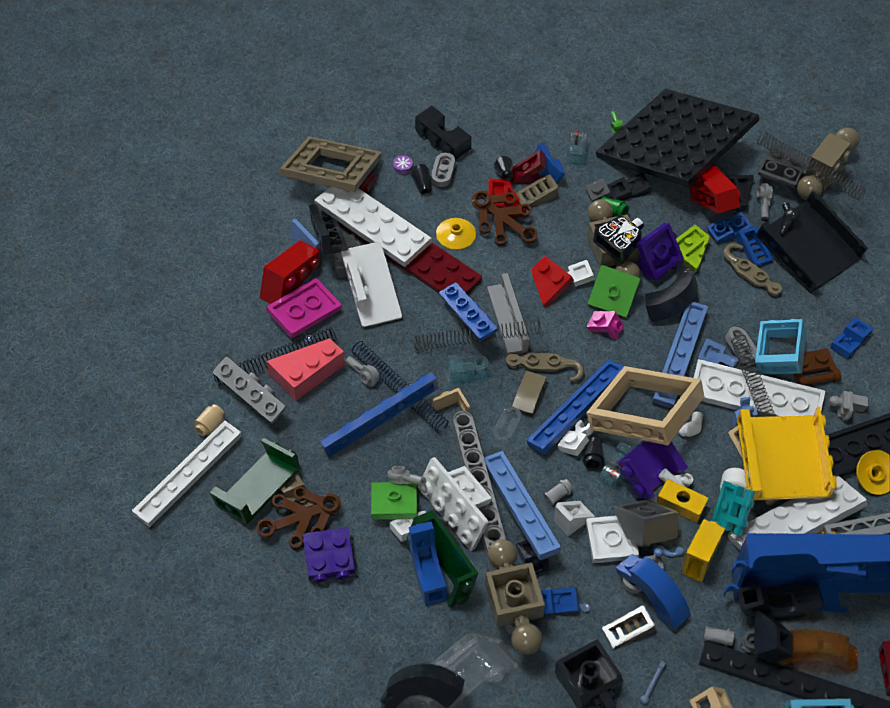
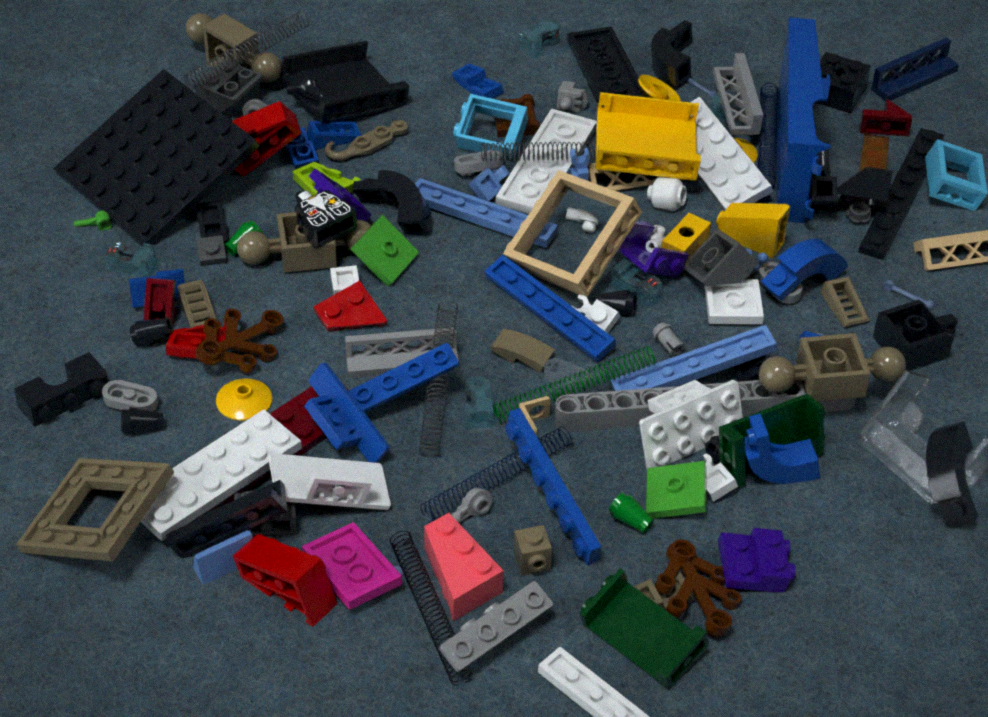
camera: 85 degrees left, 10 degrees down
tan brick [194,404,226,437] -> none
light grey plate [387,466,426,486] -> none
medium lavender tile [393,155,413,175] -> none
dark tan piece [506,353,584,381] -> none
white slope [553,501,595,536] -> none
dark pink bracket [587,311,623,340] -> none
light grey pin [704,626,734,647] -> none
teal plate [712,481,755,536] -> none
none -> blue bracket [304,362,390,463]
none -> green piece [492,345,656,423]
none -> dark tan brick [513,525,552,576]
none -> green cone [609,492,654,534]

